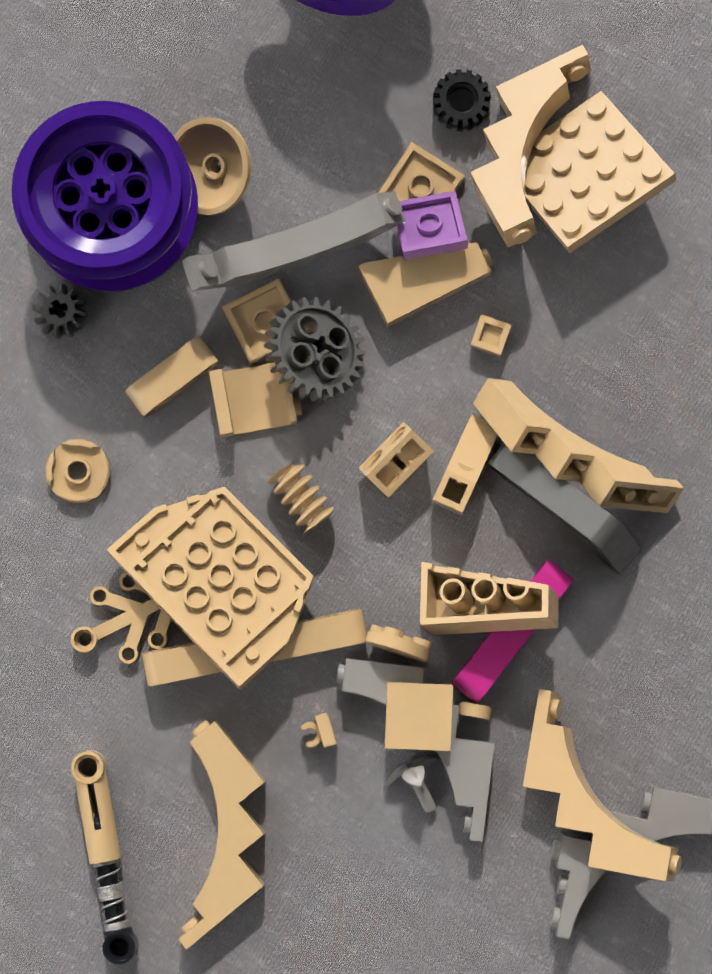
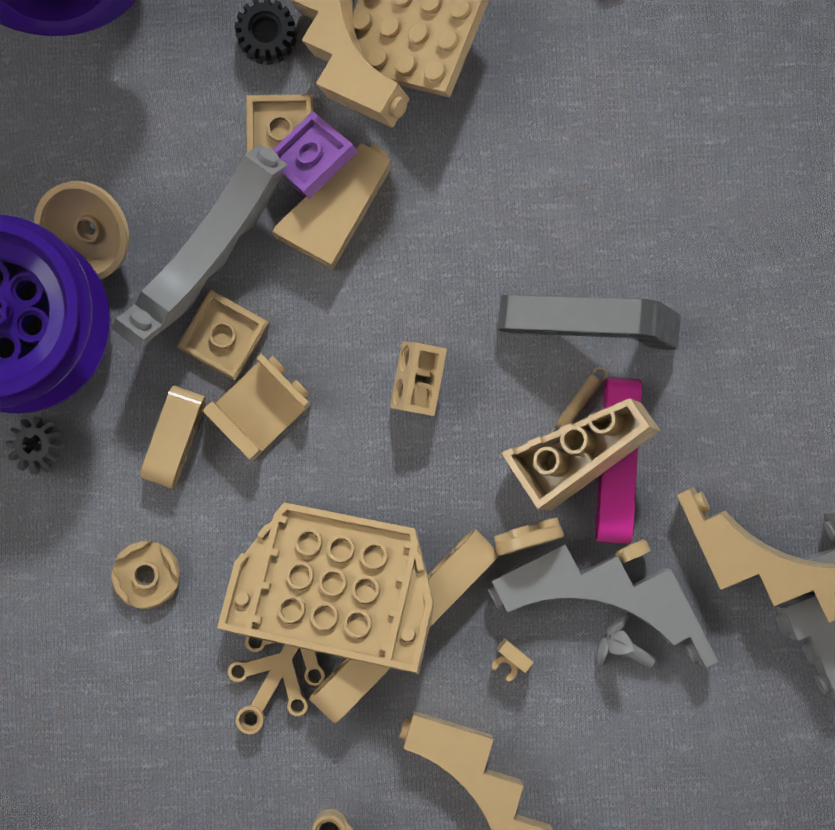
camera: 40 degrees left, 0 degrees up
dark grey gear [264,297,365,402] -> none
tan piece [267,464,335,535] -> none
tan tile [385,682,453,751] -> none
tan slope [432,414,498,515] -> none
tan plate [470,314,511,357] -> none
tan arch [473,378,684,513] -> none
none -> tan piece [551,367,607,433]

